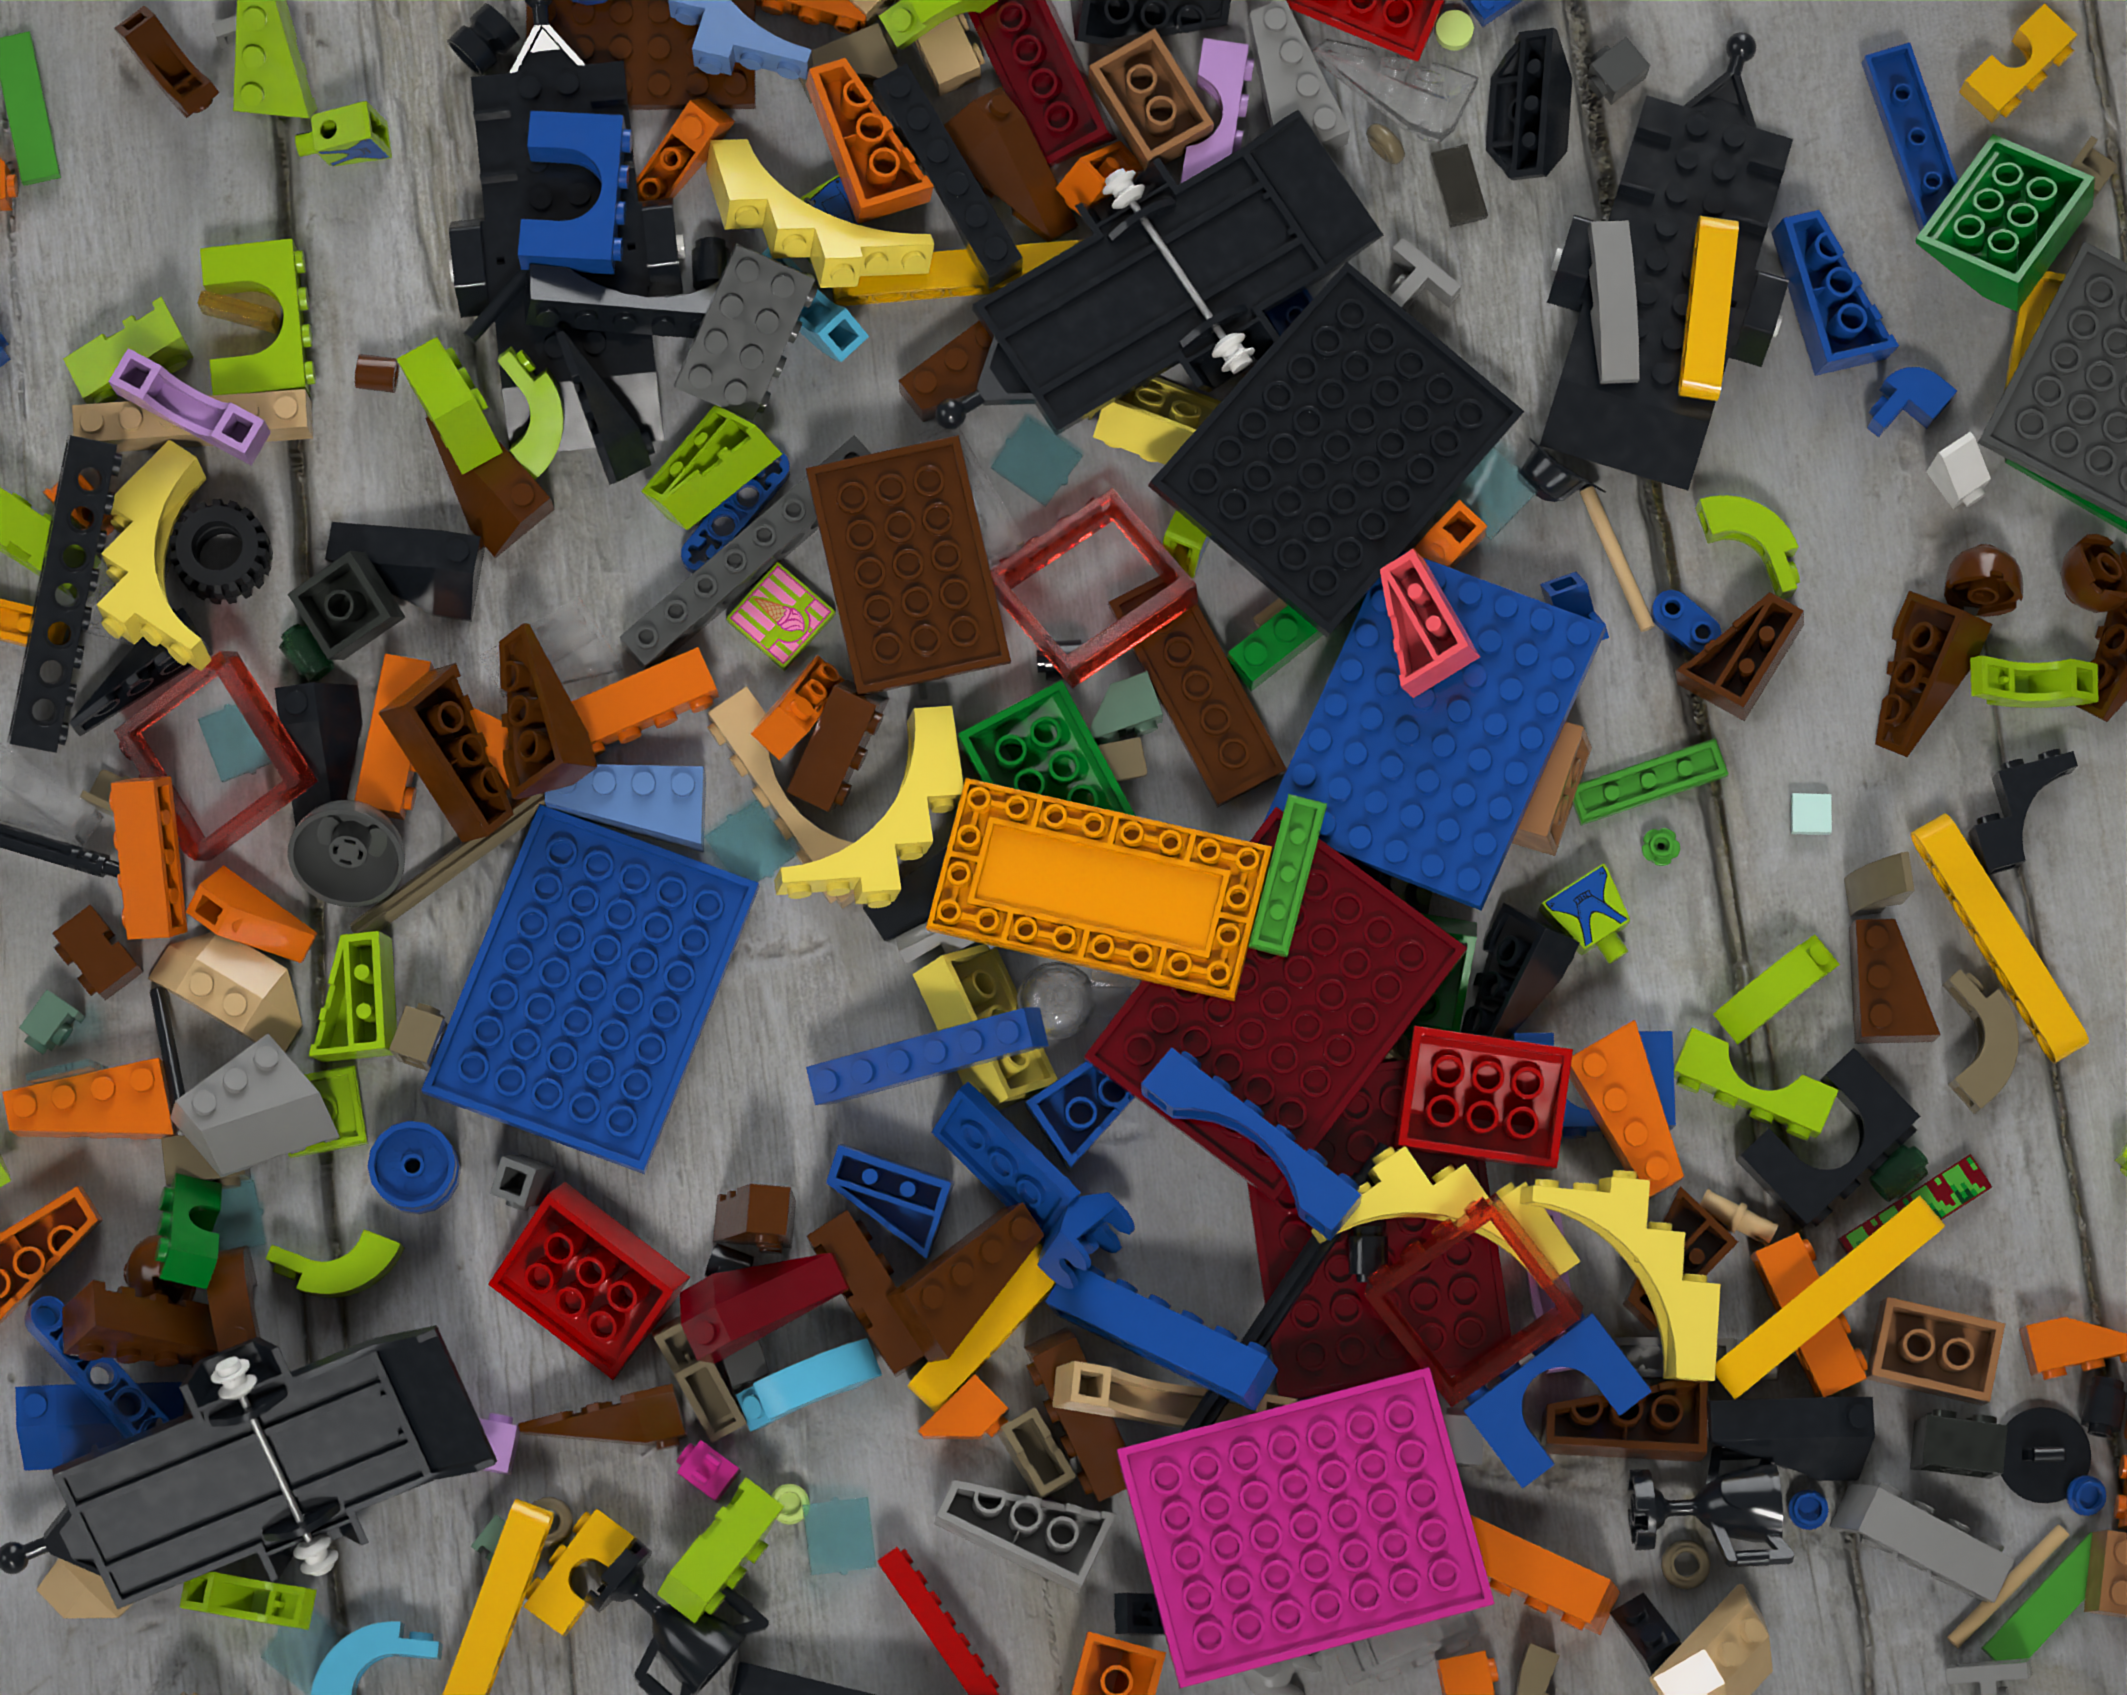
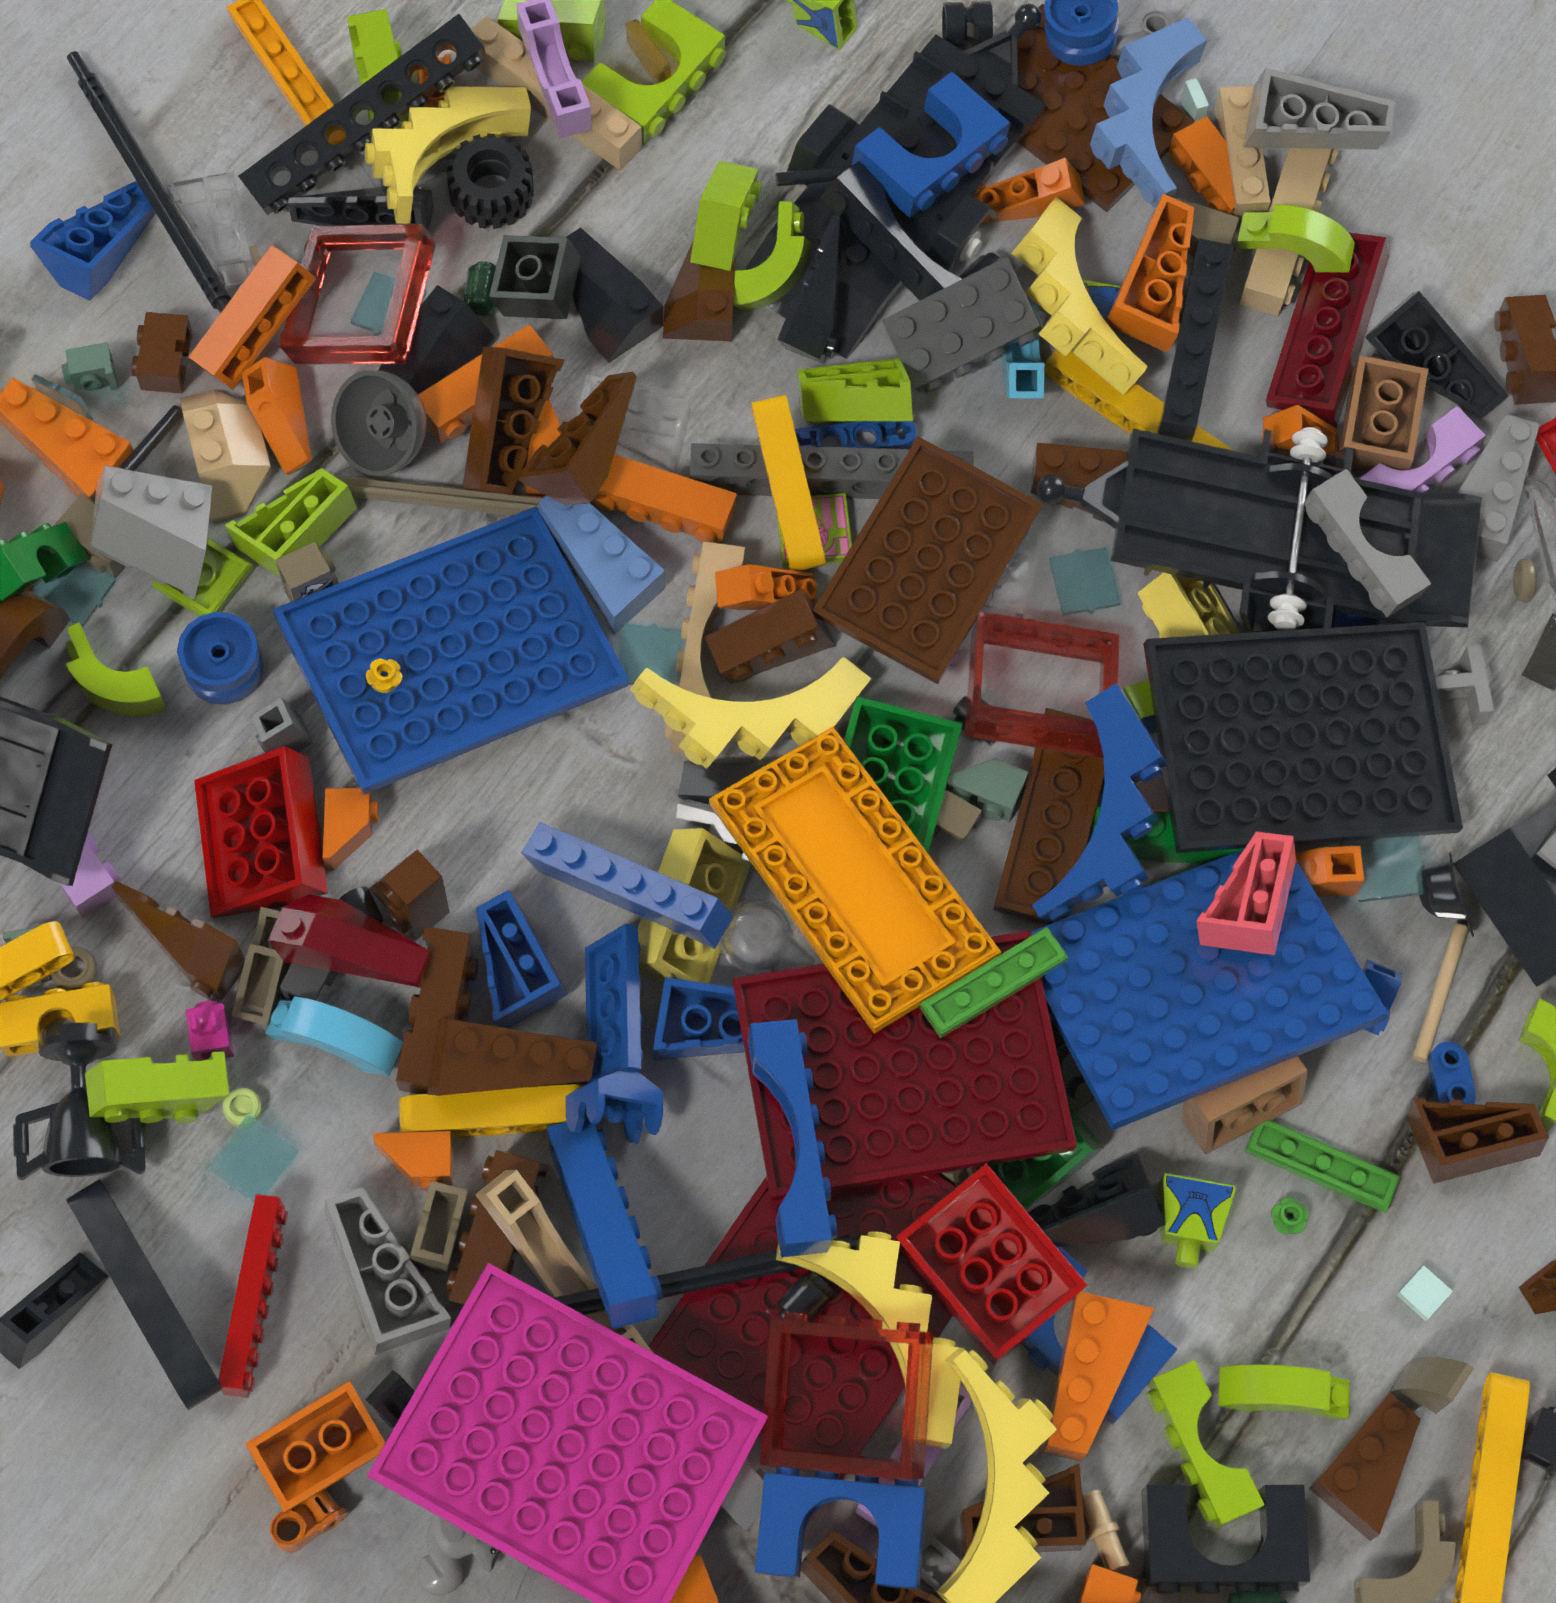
camera: 40 degrees right, 10 degrees down
reddish brown gear [355,354,400,393] -> none
reddish brown wedge [944,87,1078,242] -> none
none -> orange slope [323,788,379,870]
none -> yellow plate [366,658,402,693]
none -> yellow beam [751,394,826,571]
none -> blue arch [1032,683,1168,923]
none -> light grey arch [1303,469,1431,618]

